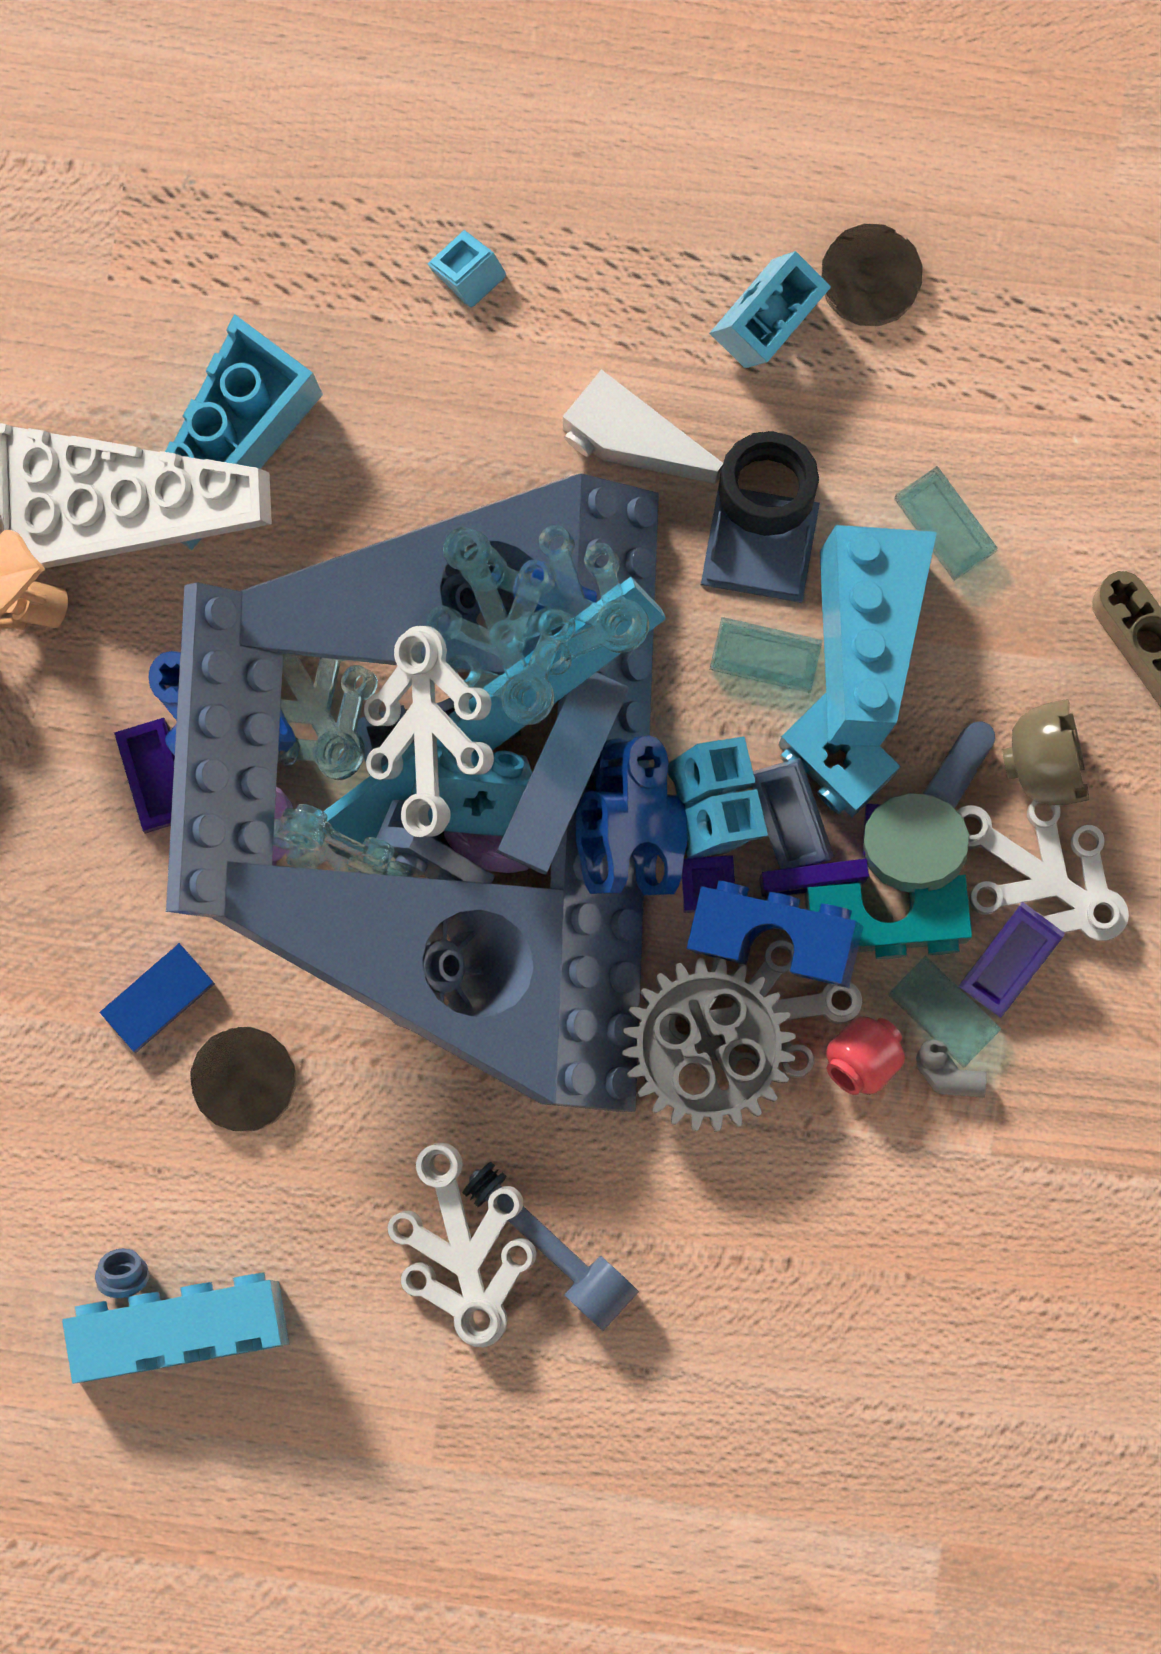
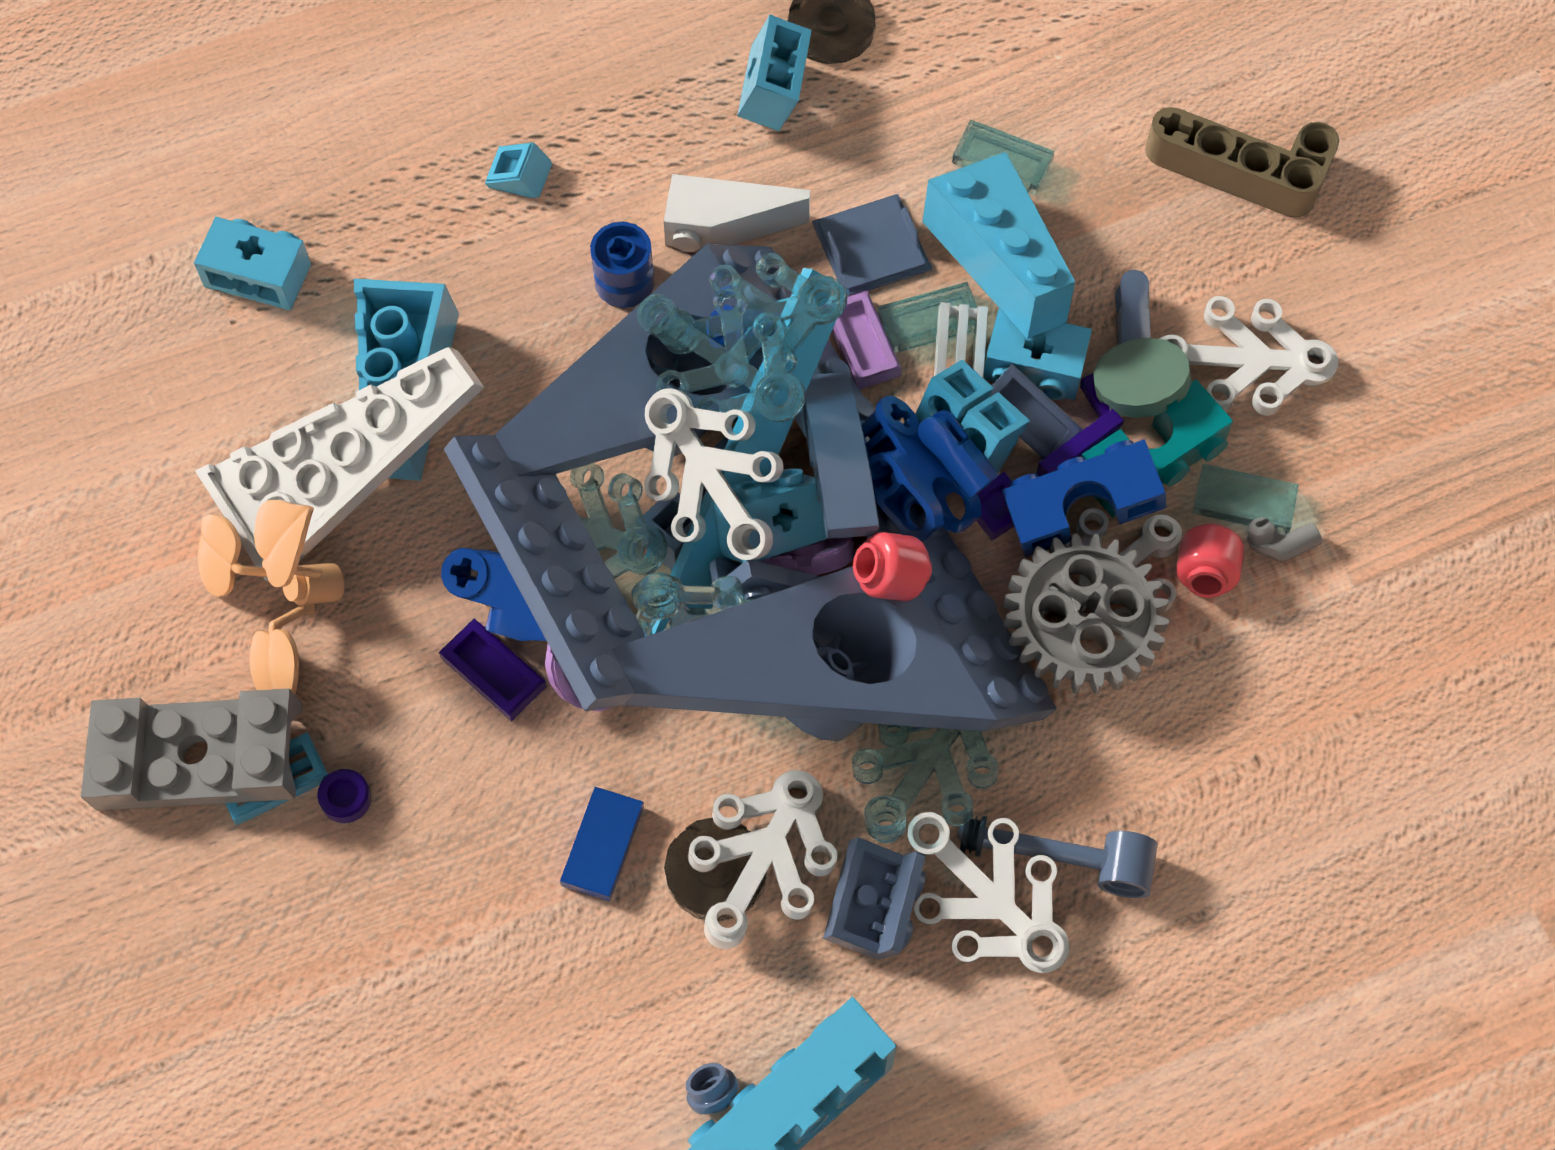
camera: 30 degrees left, 15 degrees down
black tyre [718,431,819,536] -> none
dark purple tile [958,902,1065,1018] -> none
dark tan cylinder [1002,699,1089,806] -> none
none -> medium azure brick [194,216,311,311]
none -> blue wheel [590,221,655,308]
none -> white plant [688,770,837,949]
none -> sand blue bracket [823,837,926,960]
none -> lavender tile [831,291,901,390]
none -> clear light blue plant [852,724,998,843]
none -> coral head [853,532,932,602]
none -> blue bar [918,410,999,498]
none -> white tile [934,302,988,378]

